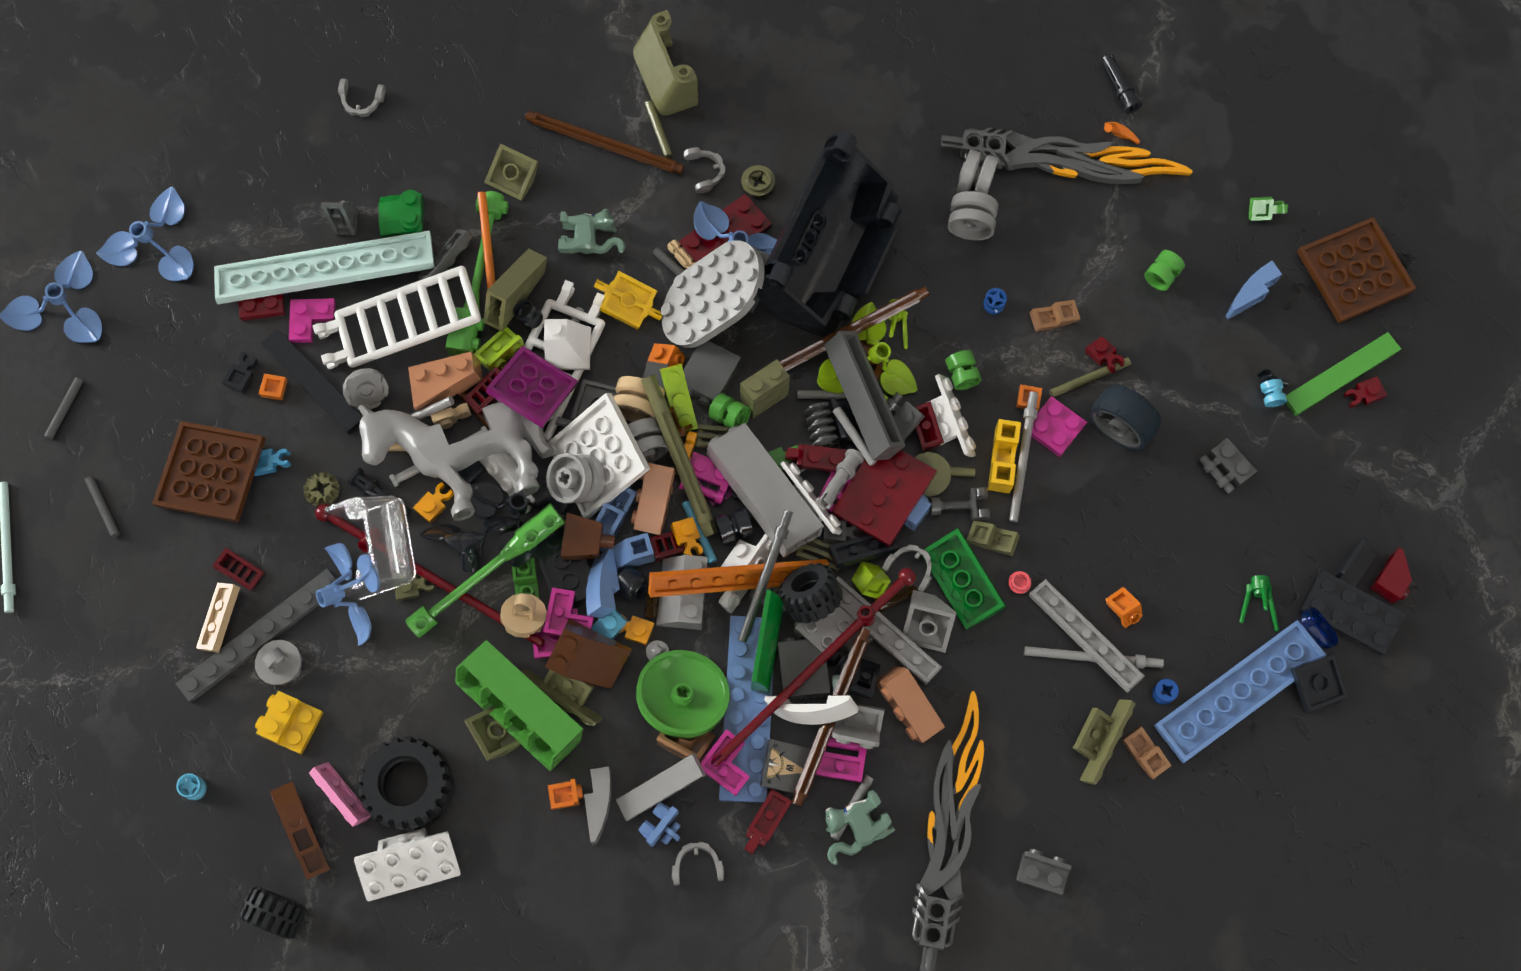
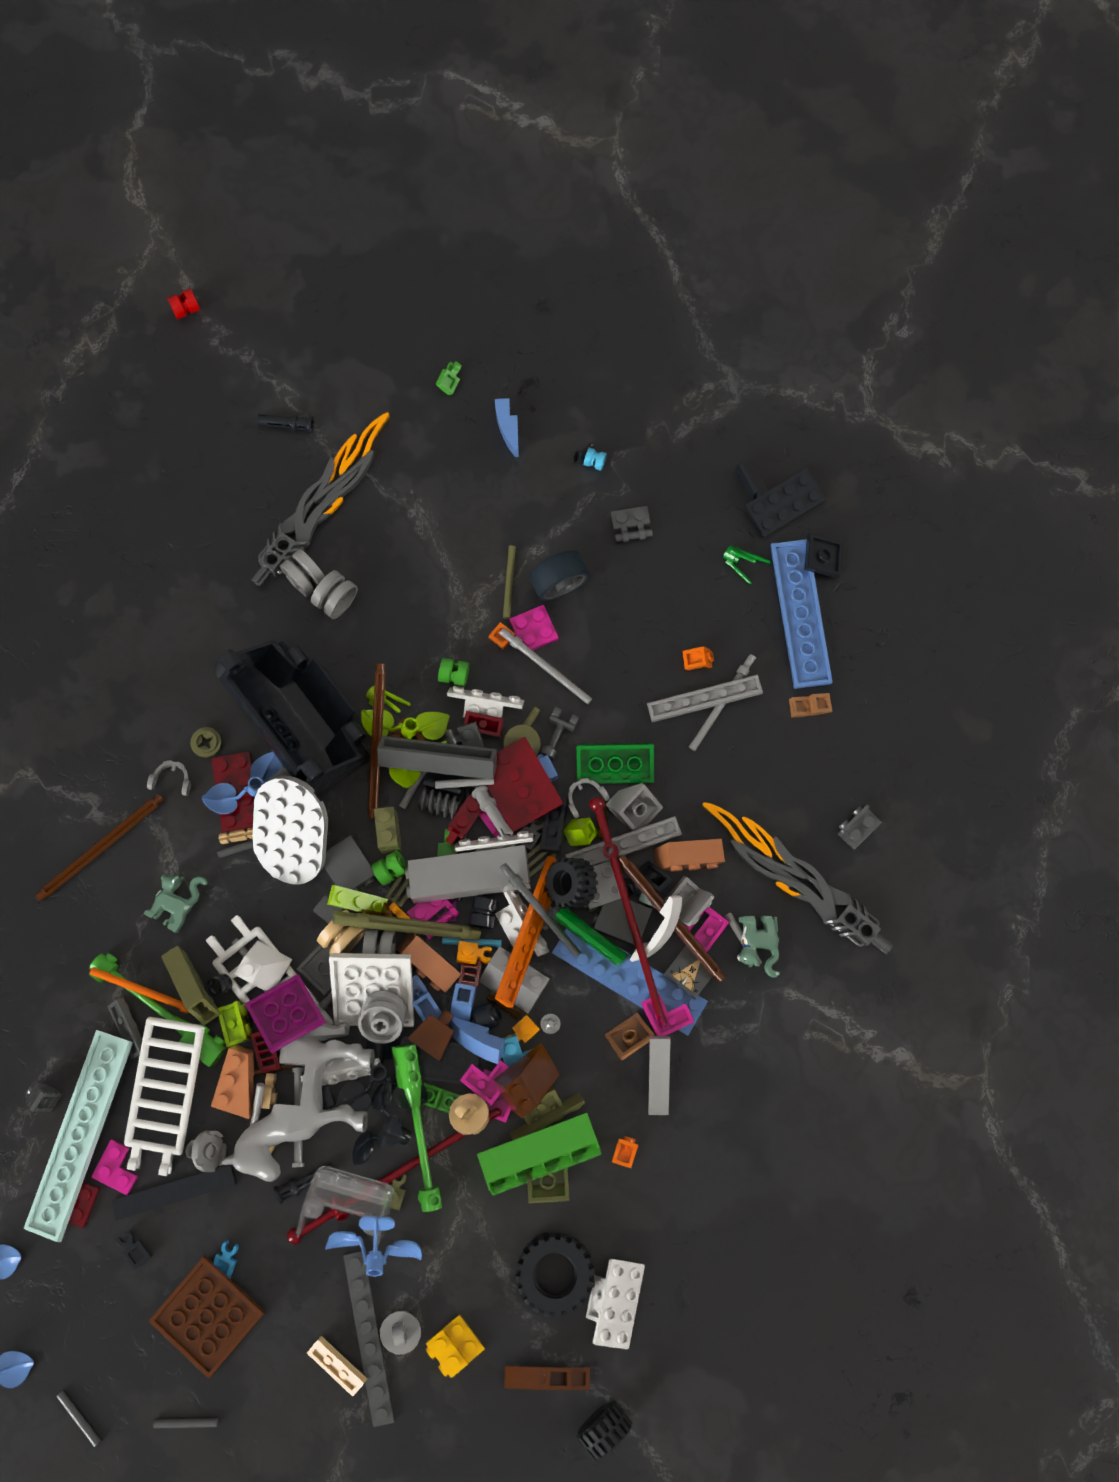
camera: 60 degrees left, 5 degrees up
medium azure wheel [176,773,207,800] -> none
dark red slope [212,547,265,591] -> none
orange plate [259,374,288,401] -> none
olive gear [303,471,340,506] -> none
bright pink plate [309,762,371,827] -> none
green slope [379,190,424,238] -> none
light orange plate [413,482,454,524] -> none
olive slope [484,143,539,201] -> none
light grey slope [584,766,612,845] -> none
yellow plate [593,271,662,330] -> none
olive windscreen [633,10,698,116] -> none
bright green dish [636,650,730,738] -> none
medium blue hips [639,802,681,848] -> none
olive bar [645,100,673,158] -> none
orange bracket [647,343,686,367] -> none
light grey piece [672,842,724,886] -> none
dark red hinge [744,789,792,855] -> none
olive slope [967,520,1020,556] -> none
blue wheel [983,288,1007,315] -> none
yellow arch [988,419,1021,494] -> none
coral plate [1008,571,1031,594] -> none
medium nougat slope [1029,300,1080,332] -> none
olive bracket [1073,699,1136,785] -> none
dark red plate [1085,336,1124,373] -> none
orange bar [1104,122,1140,145] -> none
bright green wheel [1144,250,1185,291] -> none
blue wheel [1152,679,1179,705] -> none
bright green tile [1286,332,1401,416] -> none
reddish brown plate [1297,217,1417,324] -> none
clear blue plate [1301,607,1338,649] -> none
dark red plate [1343,376,1387,408] -> none
dark red slope [1369,547,1412,604] -> none

